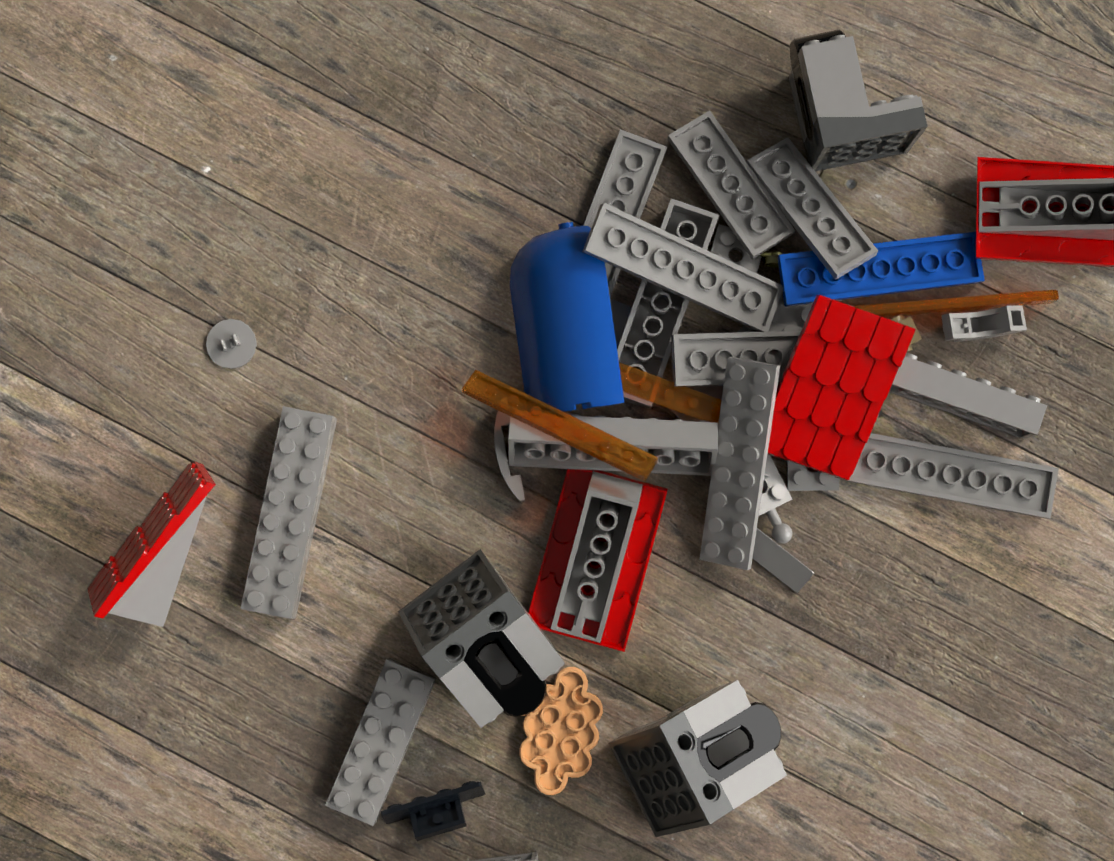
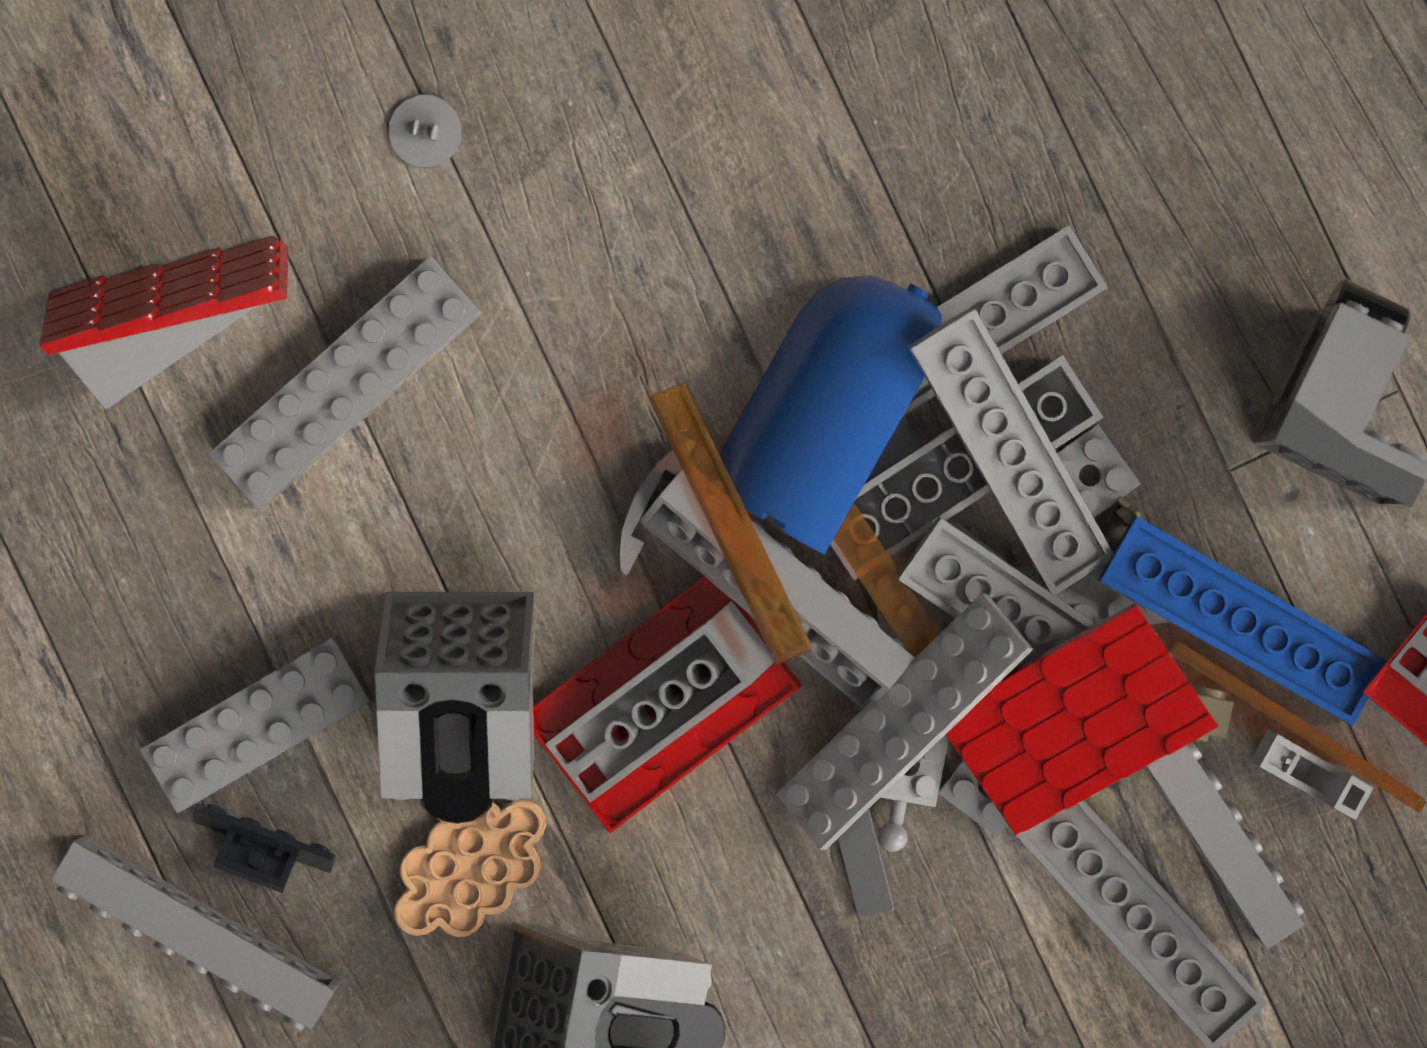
camera: 30 degrees right, 5 degrees up
light grey plate [667,110,795,260] -> none
light grey plate [747,137,878,280] -> none

